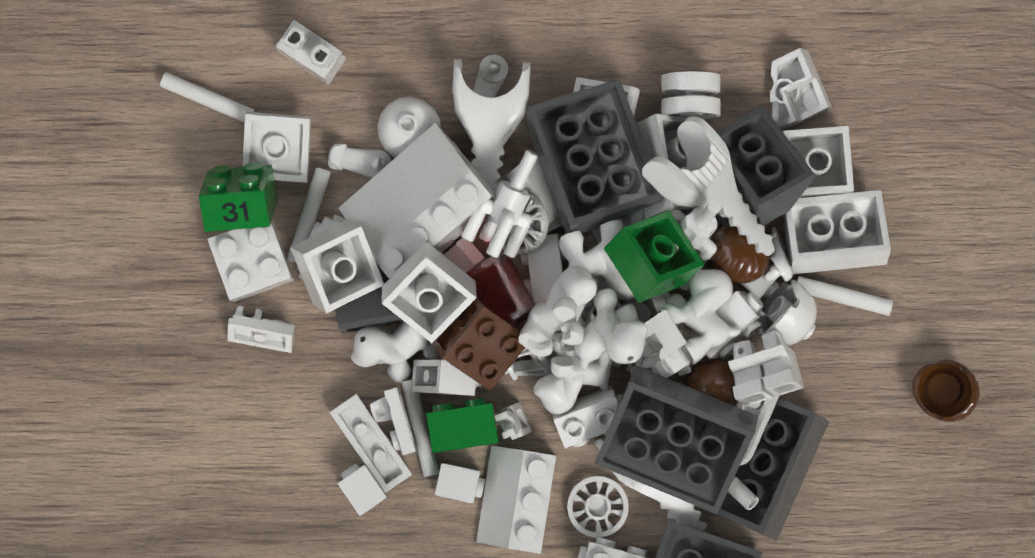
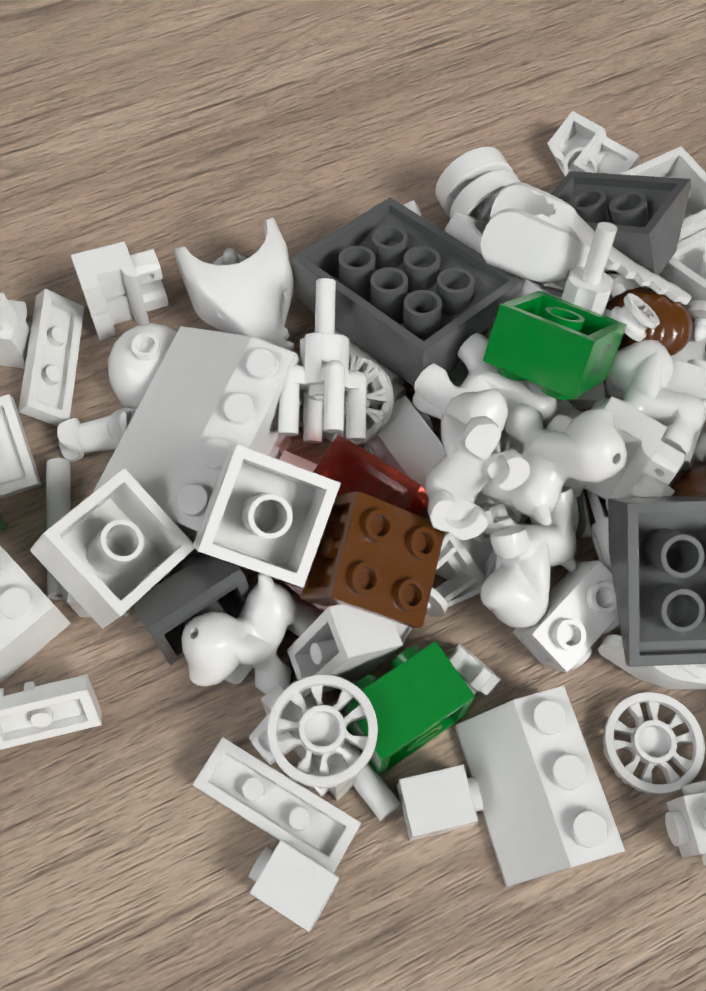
camera: 25 degrees left, 20 degrees down
none -> white plate [18,288,84,427]
none -> white hips [71,241,169,341]
none -> white wheel [267,675,378,788]
none -> white bush [610,293,660,342]

